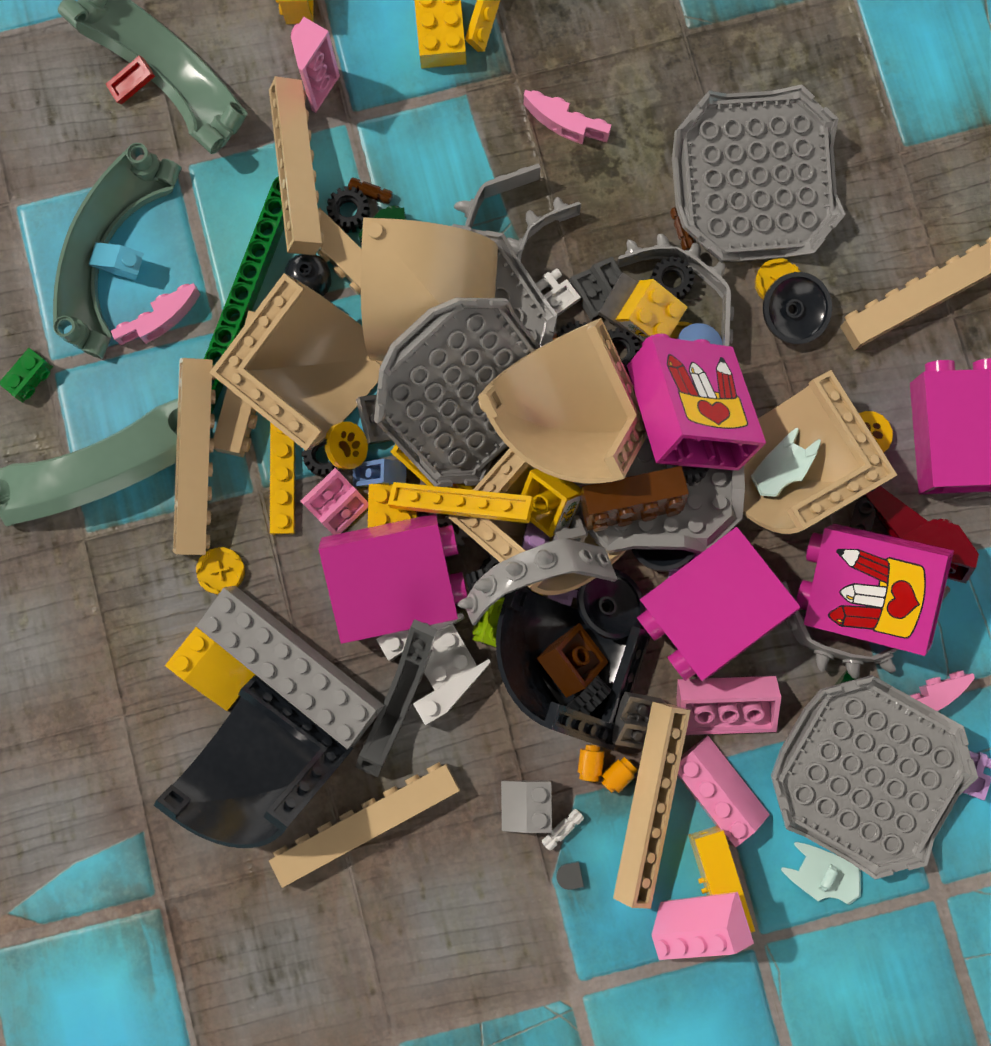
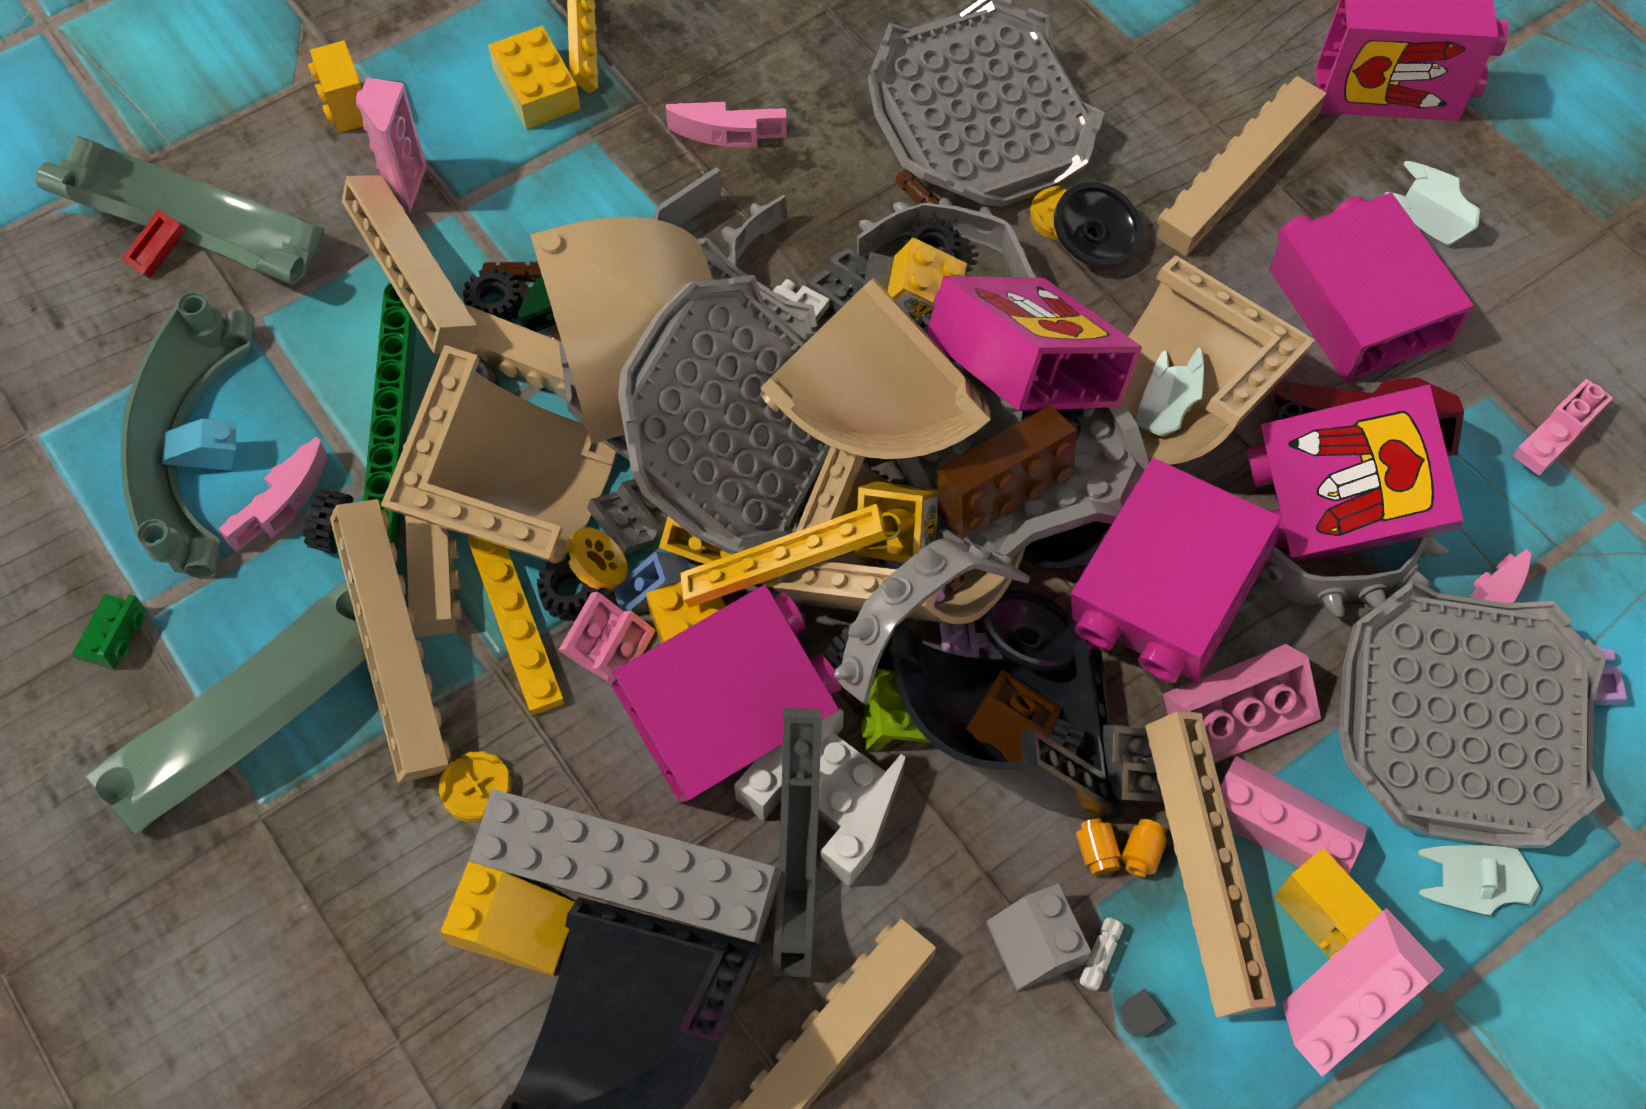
camera: 25 degrees left, 20 degrees down
none -> black tyre [303,488,354,554]

